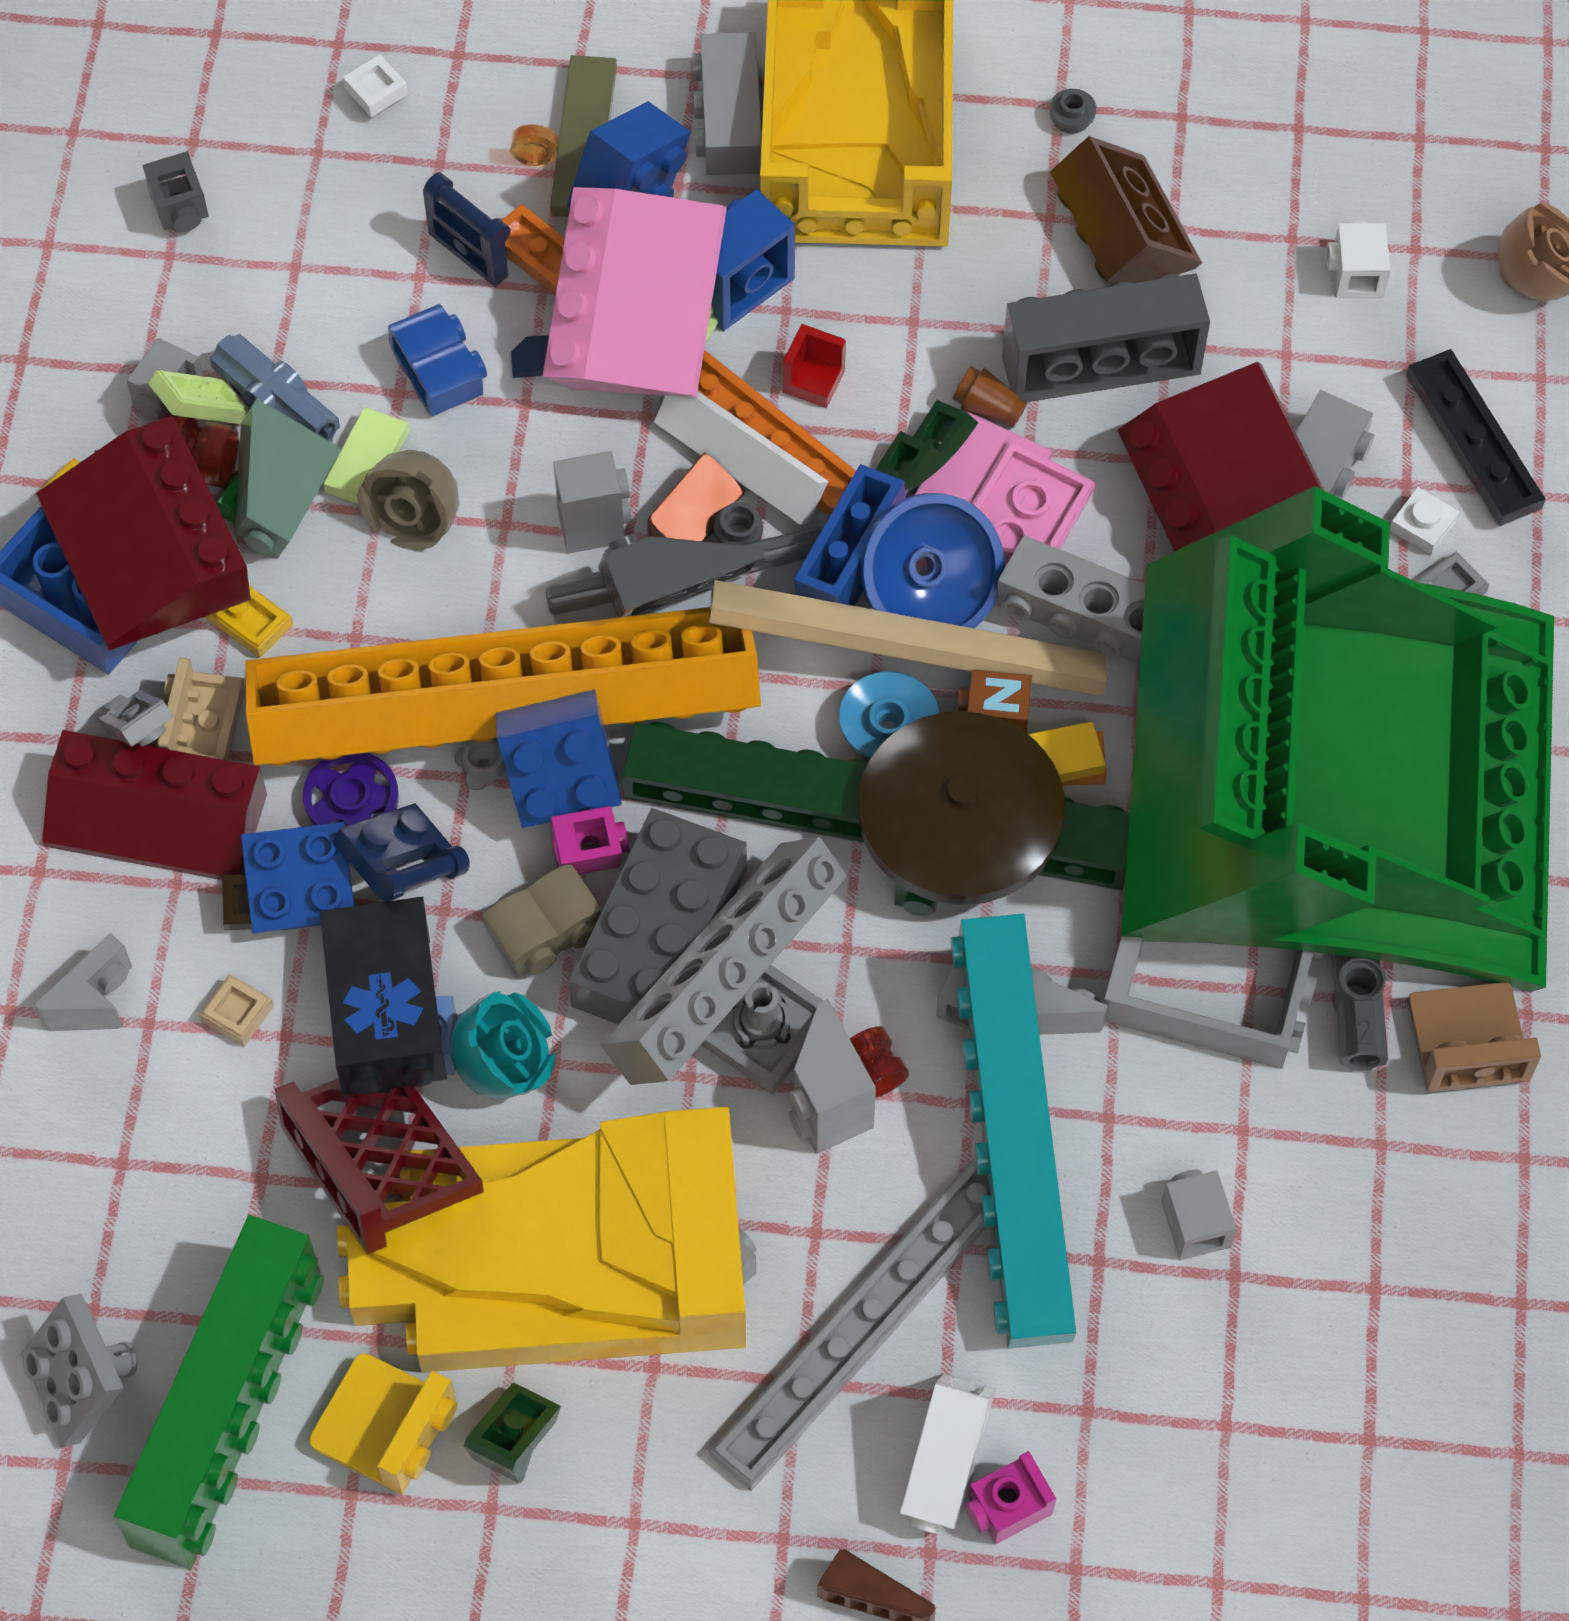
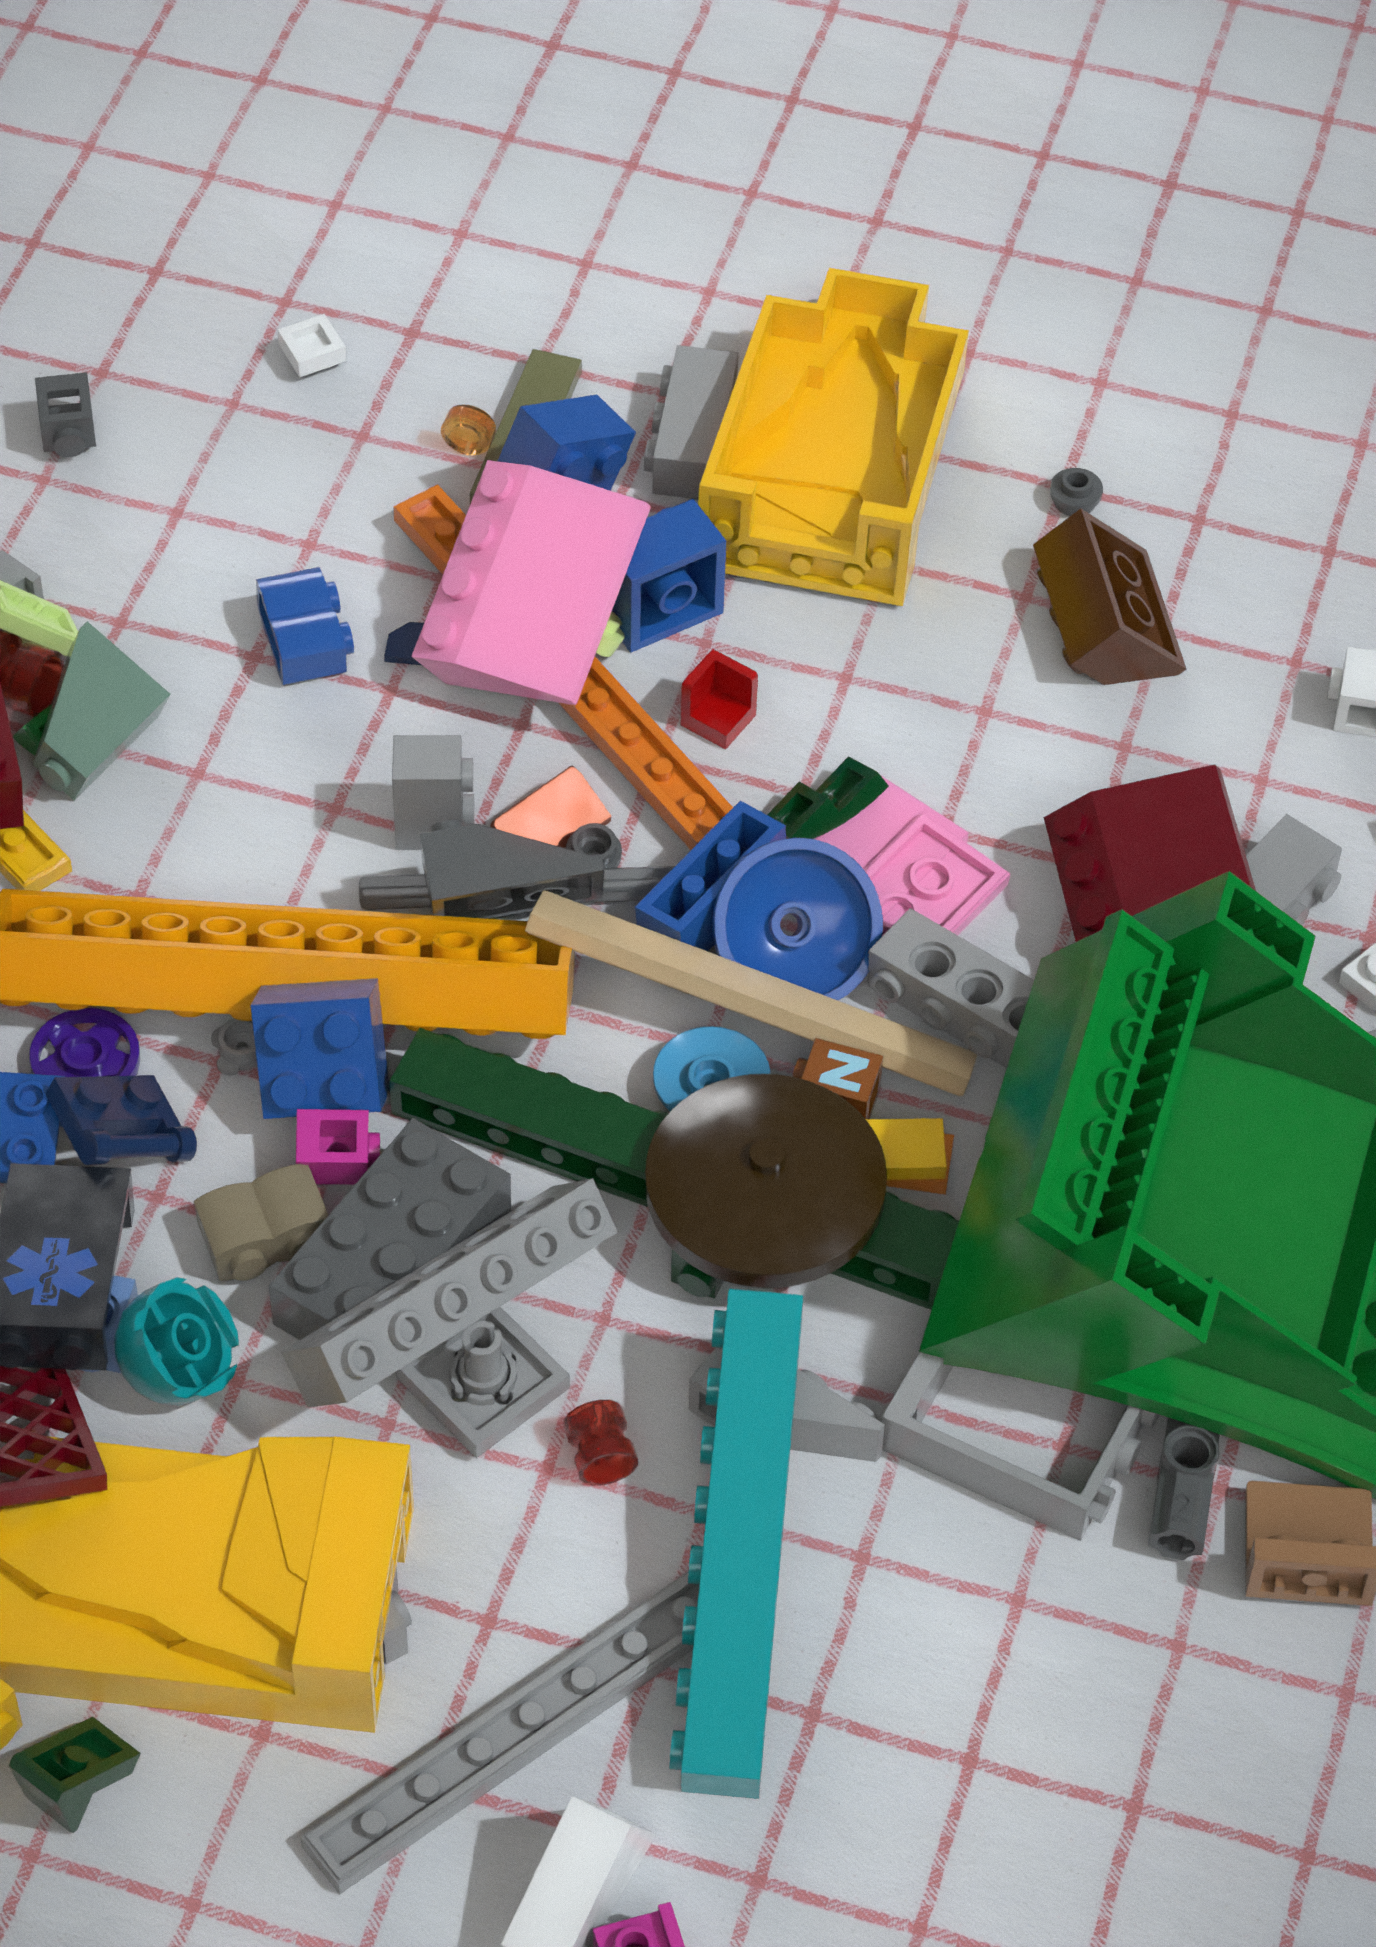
camera: 10 degrees right, 10 degrees down
sand blue piece [210,334,340,442] -> none
yellowish green tile [323,407,410,504] -> none
dark tan cylinder [357,449,459,550] -> none
dark blue plate [423,172,511,287] -> none
white tile [654,391,828,525] -> none
light grey slope [789,999,876,1154] -> none
dark orange cone [952,366,1028,428] -> none
dark grey brick [1002,273,1210,402] -> none
light grey brick [1161,1170,1237,1260] -> none

